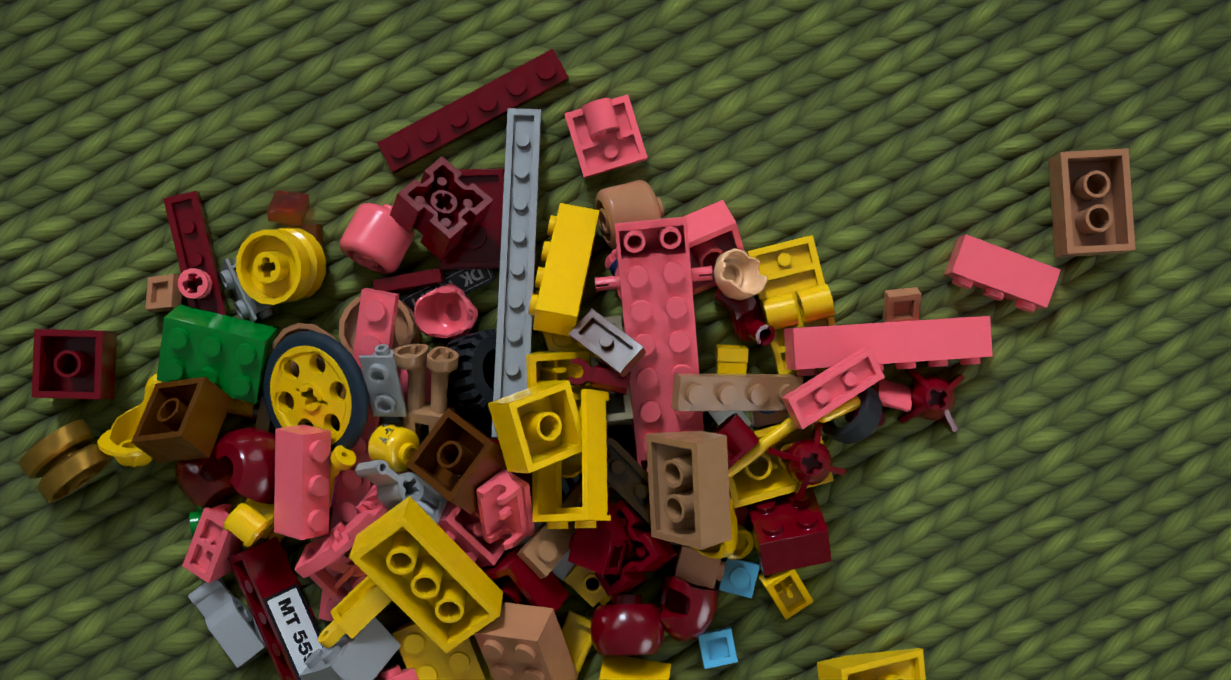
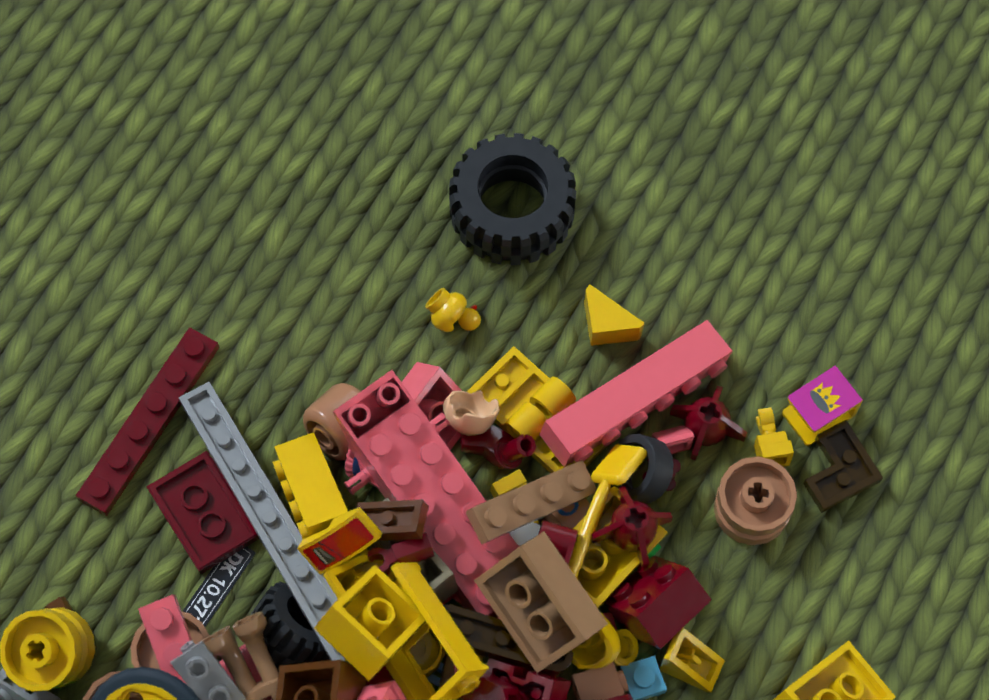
camera: 25 degrees left, 20 degrees down
clear red plate [267,190,310,225] -> none
coral head [339,203,415,274] -> none
dark red tile [373,268,447,293] -> none
dark red brick [390,156,493,260] -> none
coral hair [414,283,478,339] -> none
coral plate [564,94,648,179] -> none
coral hinge [782,347,885,429] -> none
nougat plate [882,287,921,322] -> none
coral brick [944,234,1061,313] -> none
nougat brick [1048,148,1136,258] -> none
none -> slope [297,507,382,575]
none -> yellow animal [425,288,481,332]
none -> black tyre [449,133,576,266]
none -> yellow slope [584,284,644,346]
none -> nougat wheel [714,457,797,545]
none -> yellow piece [754,407,794,467]
none -> piece [782,365,863,446]
none -> dark brown plate [803,420,883,513]

